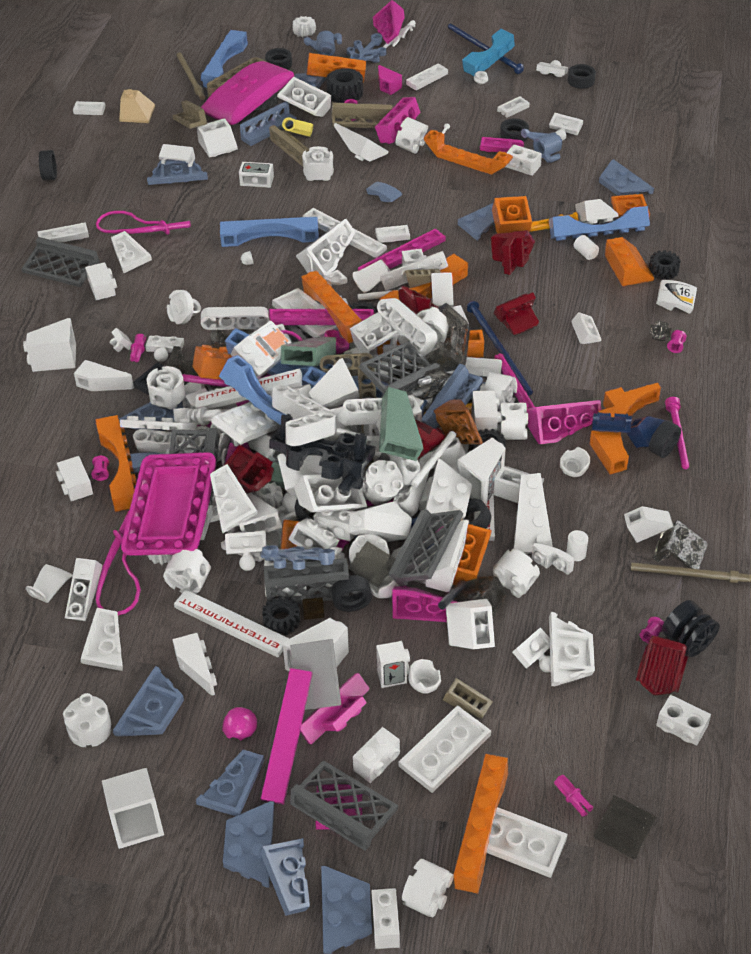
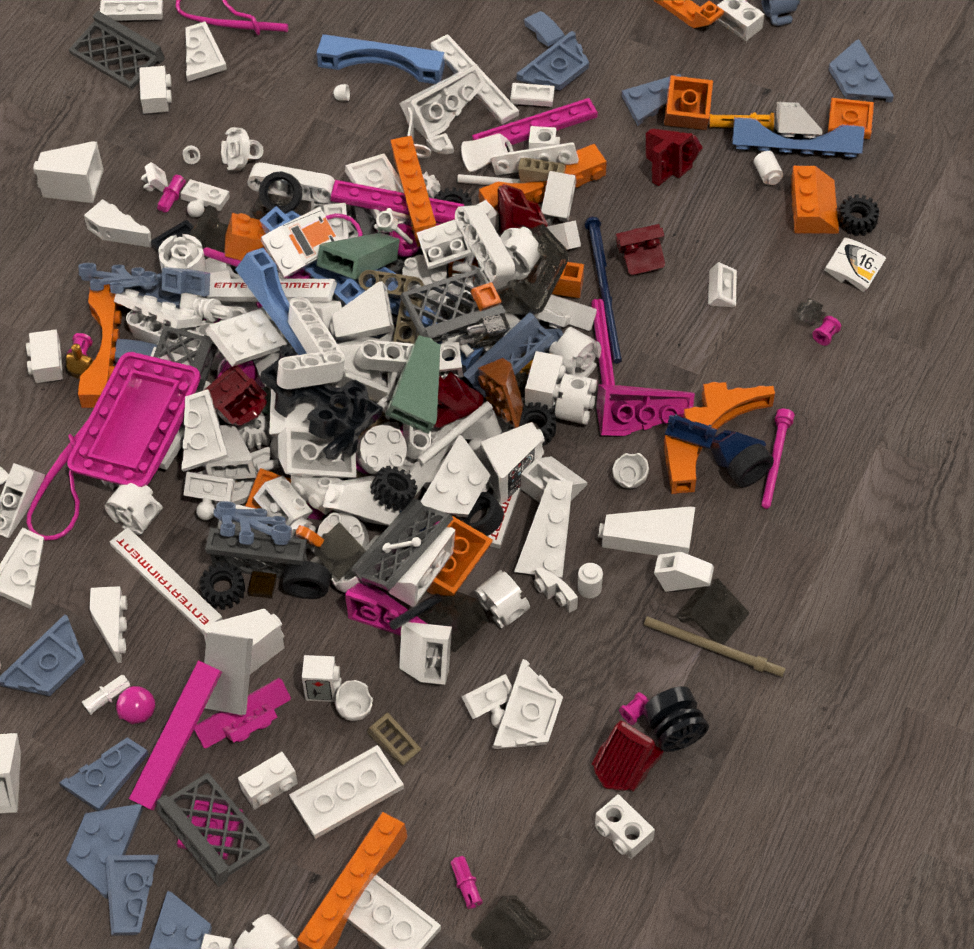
camera: 15 degrees right, 10 degrees up
none -> pearl gold piece [66,344,93,379]
none -> sand blue plant [78,263,159,294]
none -> white axle [82,675,130,715]
none -> sand blue slope [162,267,210,297]
none -> white hinge [183,145,200,164]
none -> black tyre [259,171,303,214]
none -> orange tile [295,525,324,547]
none -> black tyre [370,466,418,511]
none -> white plant [374,208,413,244]
none -> white hinge [382,537,421,553]
none -> orange tile [470,282,502,311]
none -> sand blue wing [517,31,589,90]
none -> white slope [598,507,695,556]

